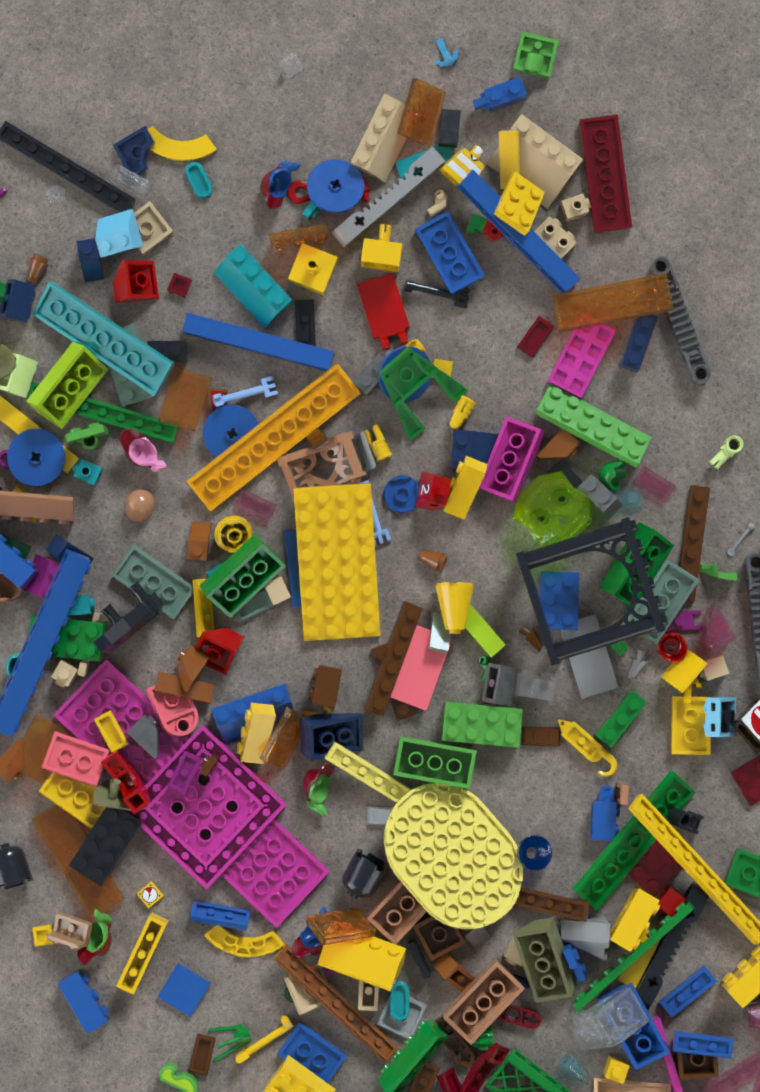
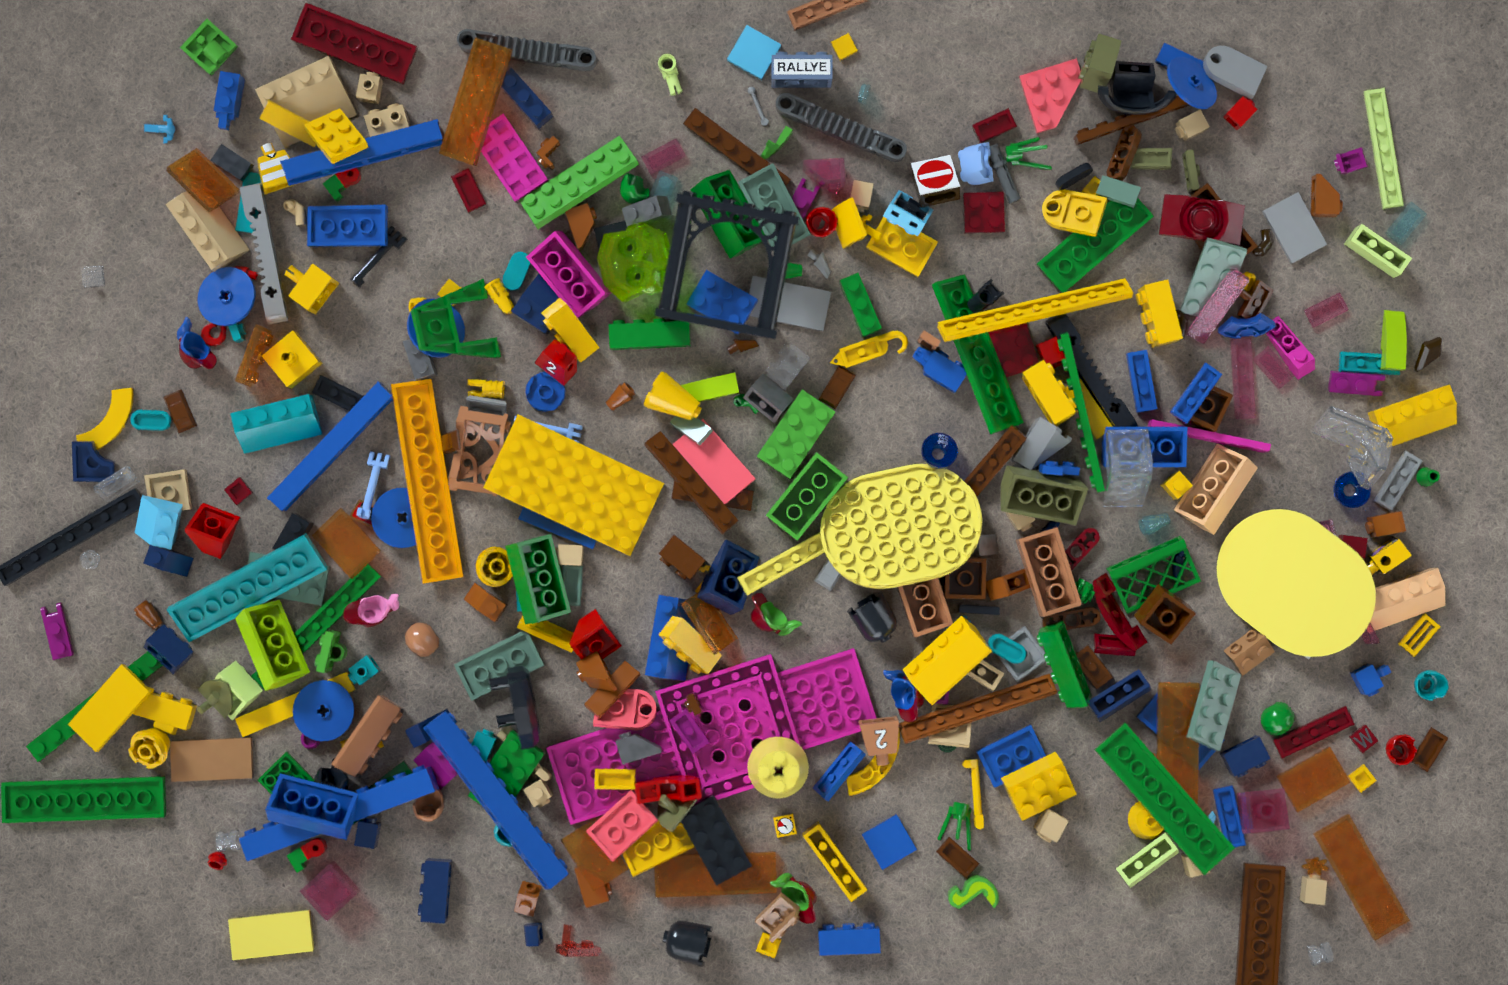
camera: 65 degrees left, 0 degrees up
clear pink tile [234,489,277,522] -> none
clear orange plate [306,908,376,945] -> none
red tile [357,273,410,350] -> none
none -> reddish brown tile [163,389,197,434]
none -> teal tile [503,252,531,291]
none -> dark orange bracket [536,136,560,170]
none -> green brick [608,319,691,350]
none -> light yellow cone [748,737,809,798]
none -> nougat torso [858,716,899,766]

